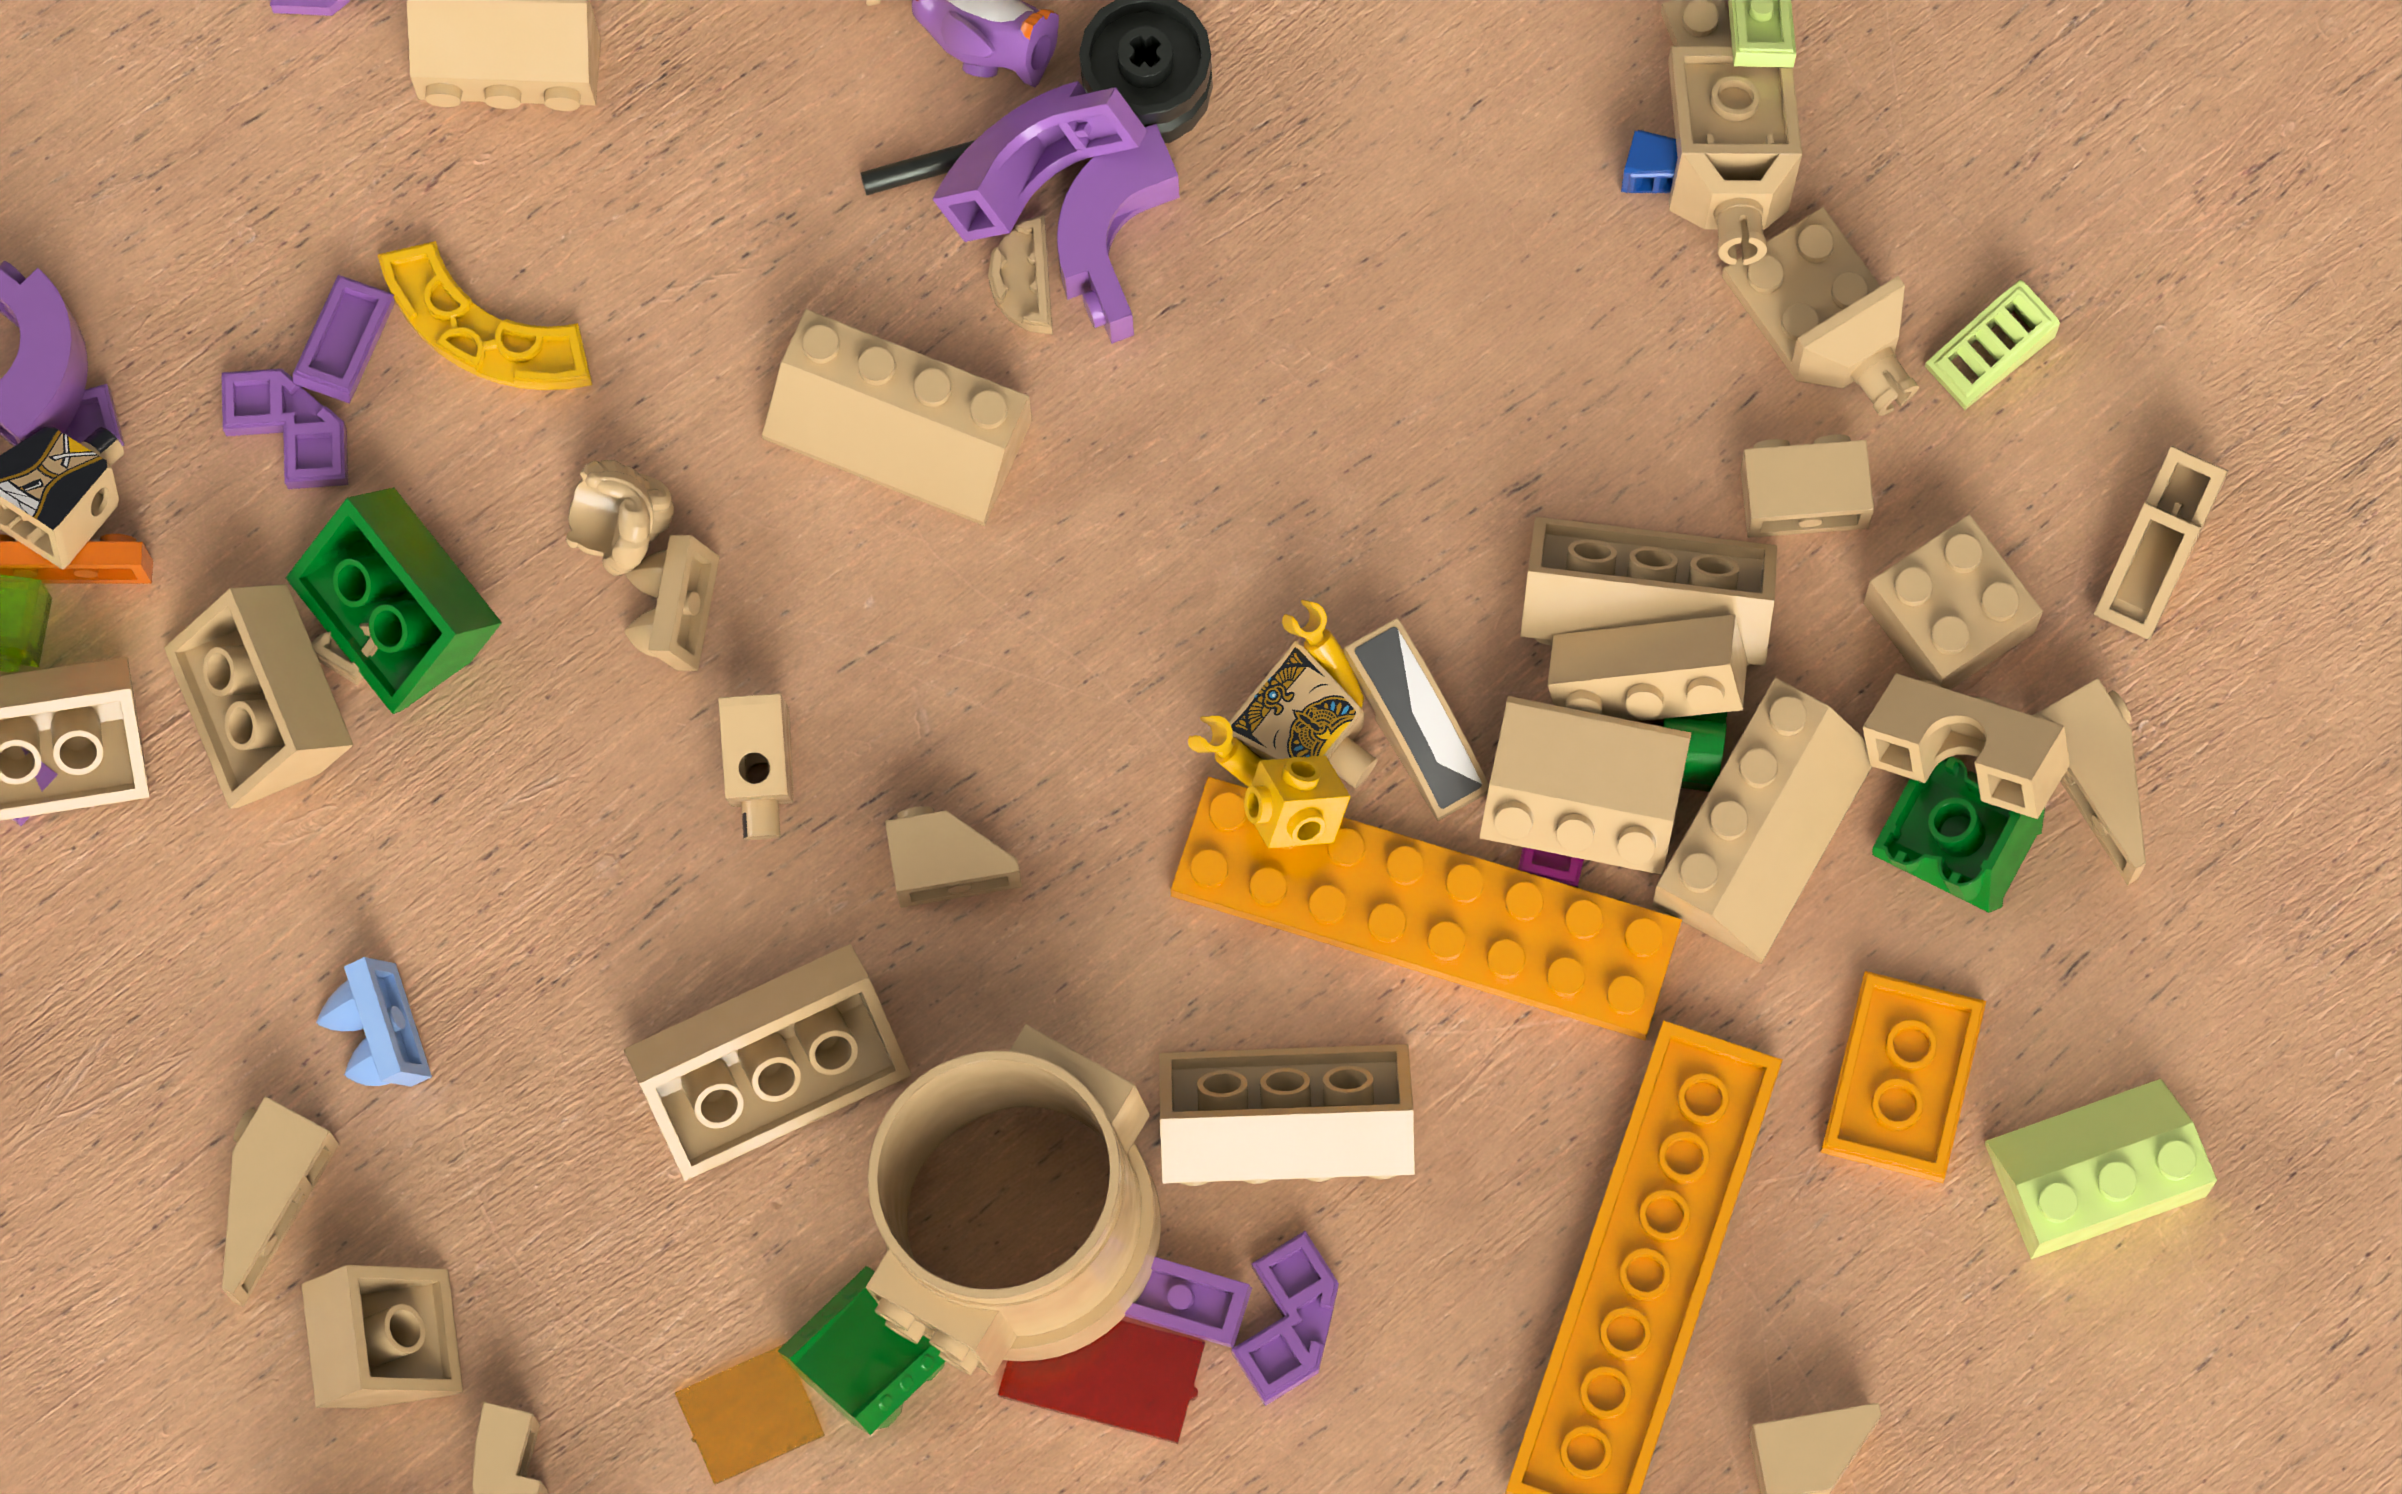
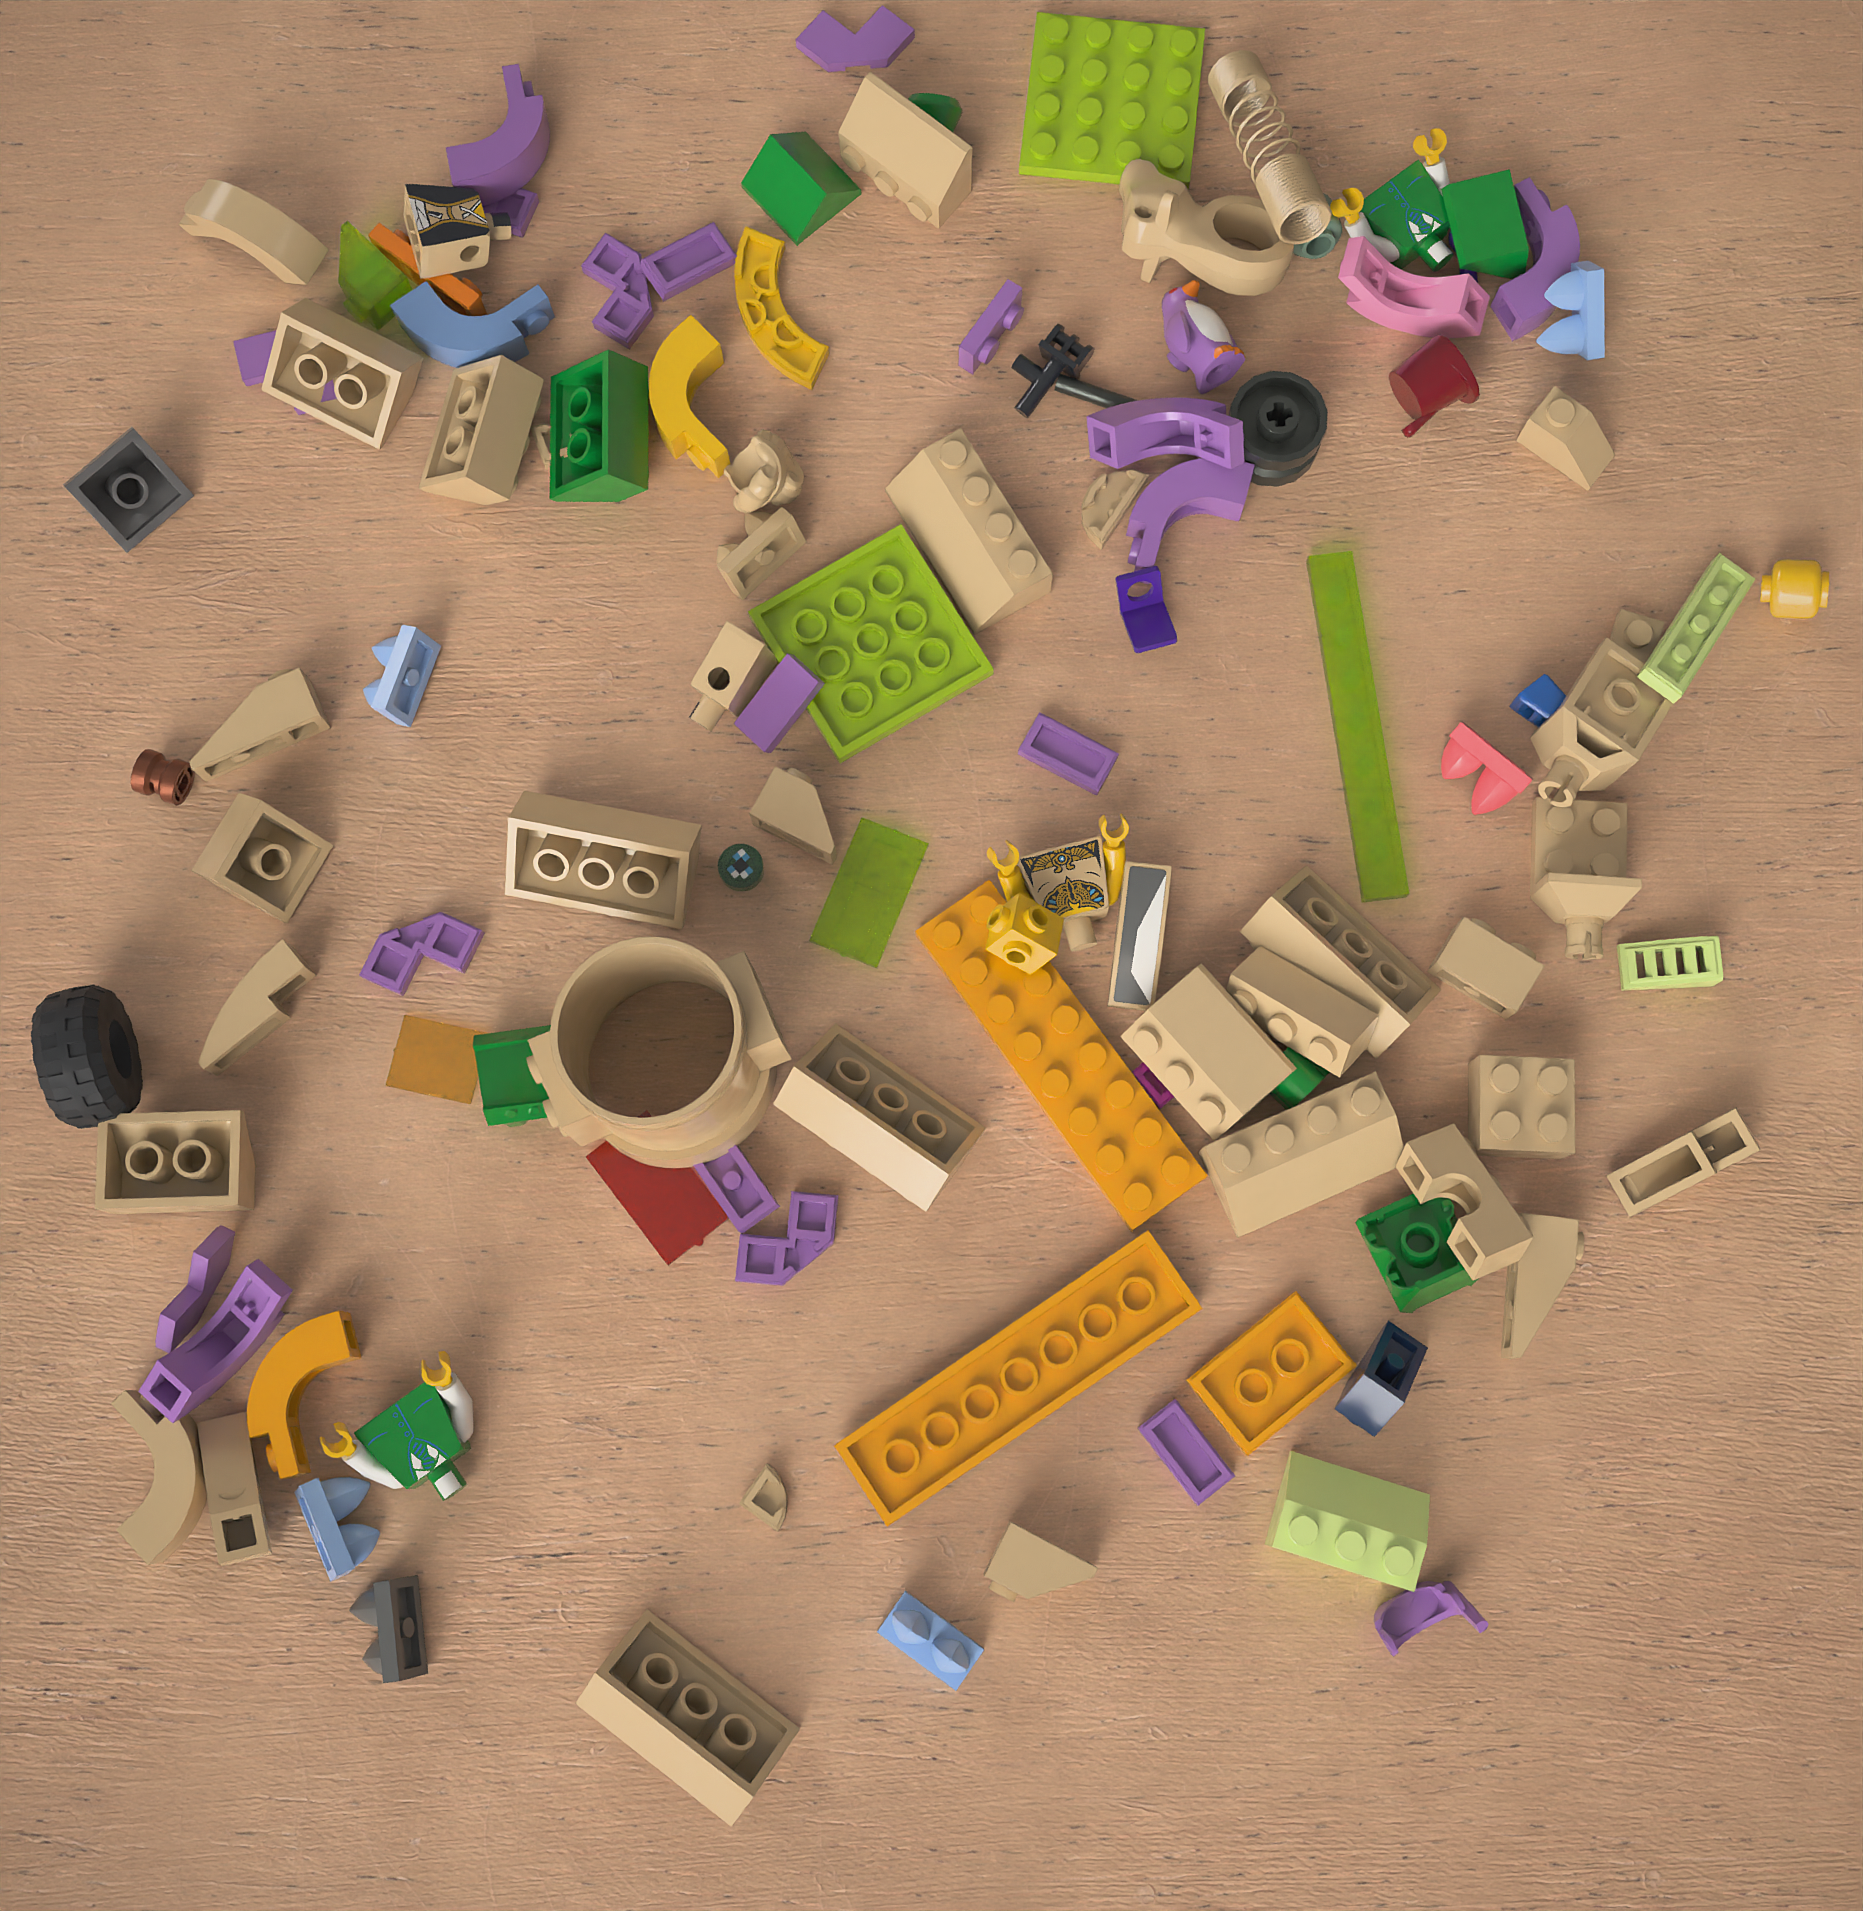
camera: 35 degrees right, 5 degrees up
none -> copper wheel [130,749,195,806]
none -> medium lavender tile [359,912,485,996]
none -> medium blue arch [390,281,555,368]
none -> yellow arch [649,315,731,478]
none -> clear green tile [718,844,764,891]
none -> medium lavender tile [734,653,825,753]
none -> green slope [741,131,862,246]
none -> lime plate [748,524,994,764]
none -> clear neon green piece [809,817,929,969]
none -> medium lavender plate [958,279,1024,375]
none -> black arm [1011,323,1095,418]
none -> medium lavender tile [1018,712,1119,796]
none -> dark purple bracket [1115,566,1178,653]
none -> medium lavender tile [1137,1399,1235,1506]
none -> clear neon green tile [1306,551,1410,903]
none -> dark blue slope [1335,1320,1428,1437]
none -> medium lavender helmet [1373,1581,1488,1656]
none -> coral tile [1441,721,1533,815]

